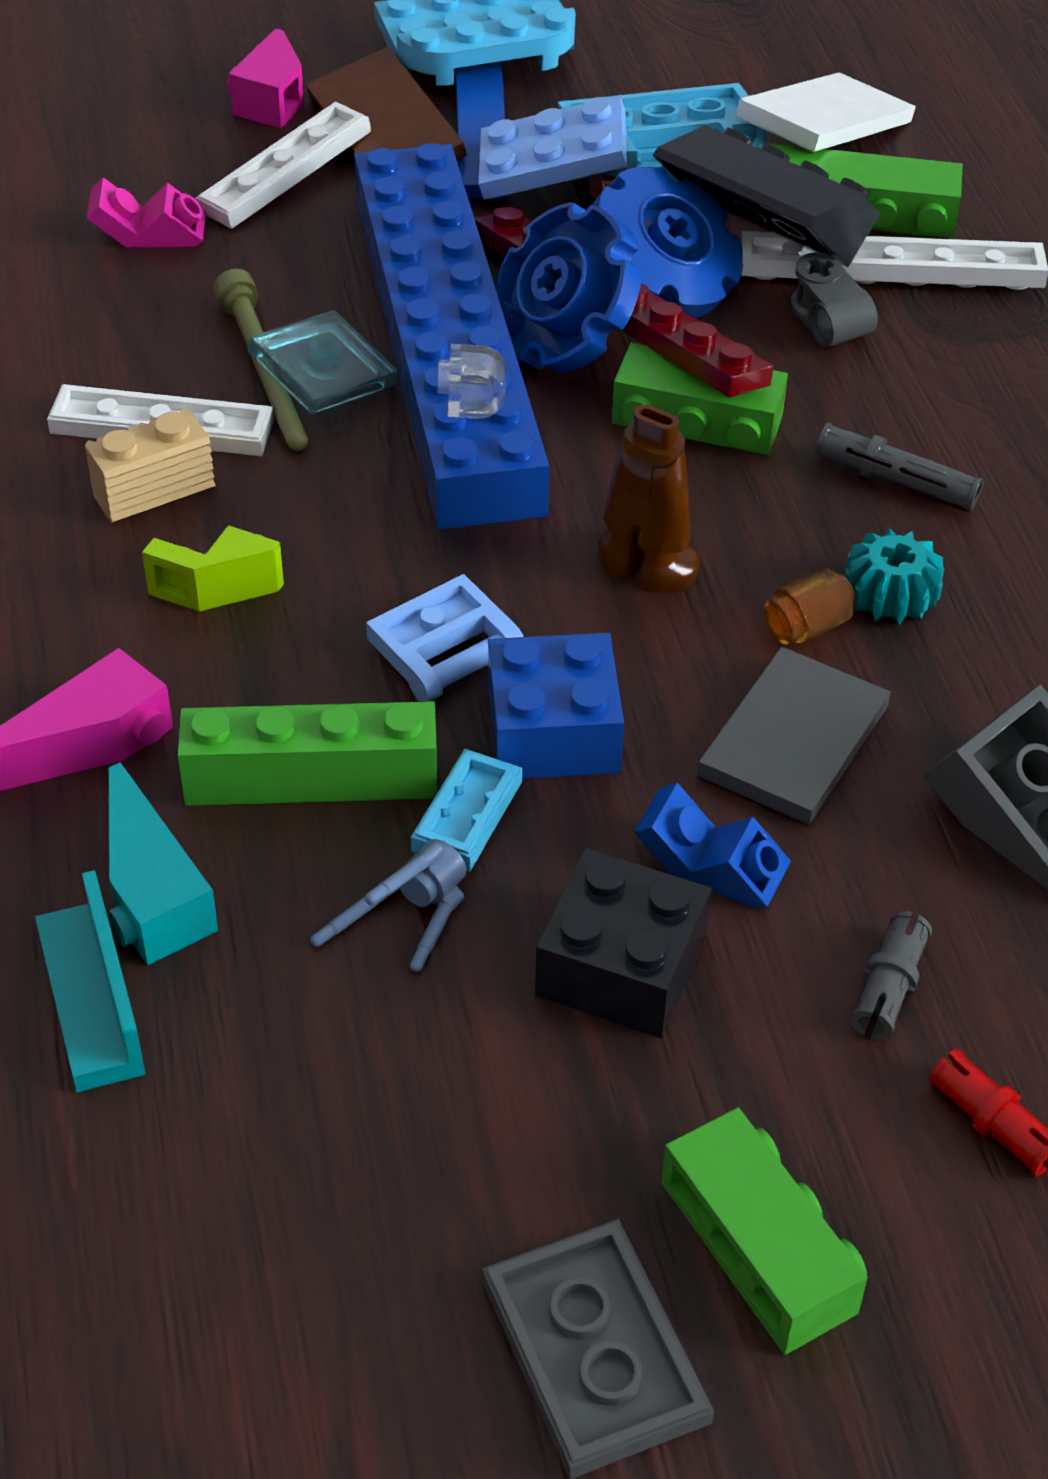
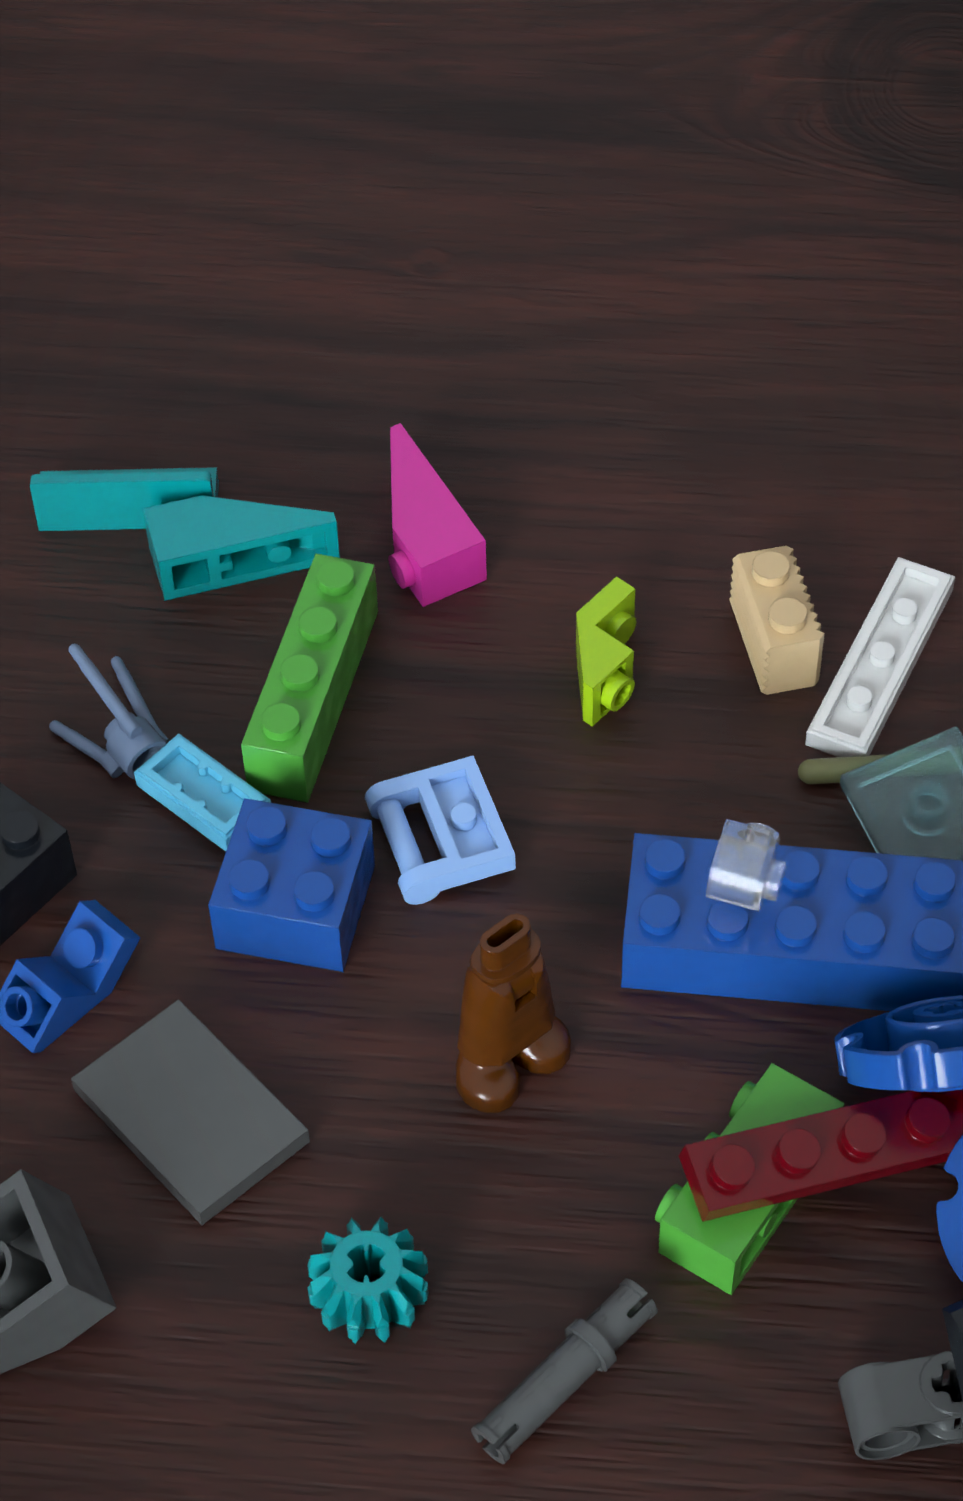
camera: 110 degrees right, 5 degrees up
clear orange brick [764,568,855,644] -> none

